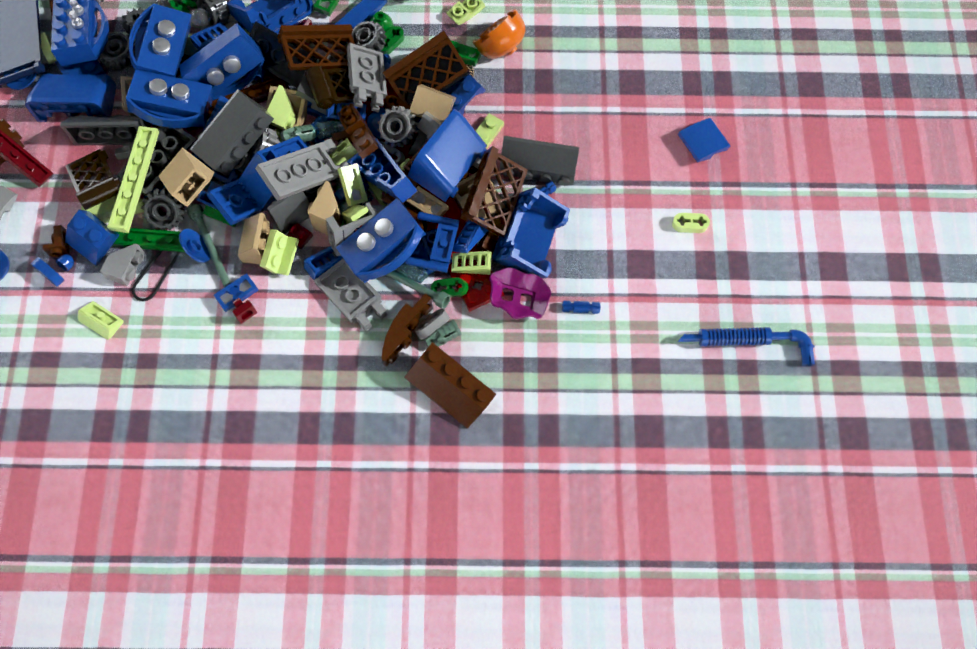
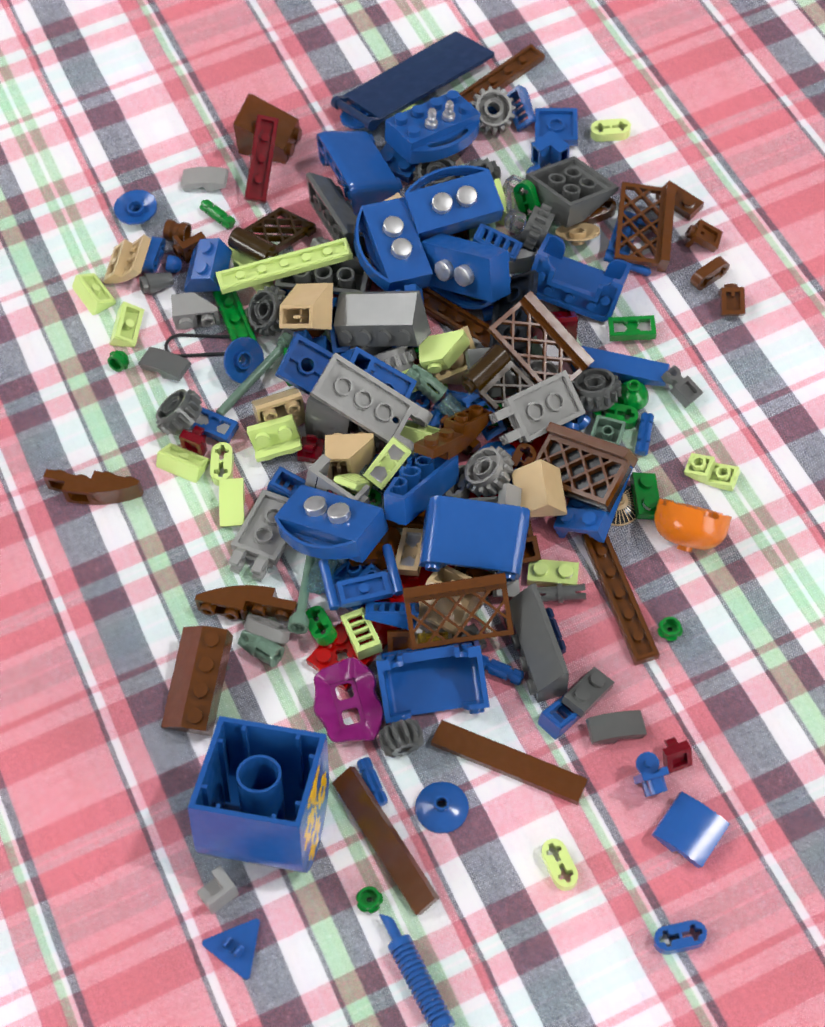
camera: 70 degrees right, 10 degrees down
none -> reddish brown slope [43,469,144,505]
none -> yellowish green slope [72,273,116,315]
none -> tan slope [103,235,151,284]
none -> green plate [107,350,129,372]
none -> dark grey slope [138,347,191,381]
none -> dark grey cone [139,272,174,295]
none -> dark grey gear [156,389,202,435]
none -> yellowish green slope [156,443,210,483]
none -> reddish brown wheel [163,219,192,242]
none -> blue brick [188,716,329,873]
none -> light grey panel [197,865,239,914]
none -> green axle [200,199,236,230]
none -> blue piece [202,918,260,980]
none -> yellowish green beam [210,442,234,486]
none -> yellowish green slope [219,478,245,527]
none -> reddish brown tile [332,766,439,915]
none -> green plate [356,886,383,913]
none -> dark grey gear [379,718,424,757]
none -> blue dish [415,782,469,834]
none -> reddish brown tile [431,719,588,805]
none -> dark grey pin [538,583,586,603]
none -> blue slope [538,695,581,740]
none -> dark grey plate [562,667,614,717]
none -> reddish brown tile [581,533,660,666]
none -> dark grey slope [585,710,647,744]
none -> sand green piece [591,415,626,445]
none -> blue hips [633,752,670,797]
none -> blue axle [635,412,654,456]
none -> blue beam [653,920,707,955]
none -> green plate [657,617,683,641]
none -> dark red tile [662,737,693,773]

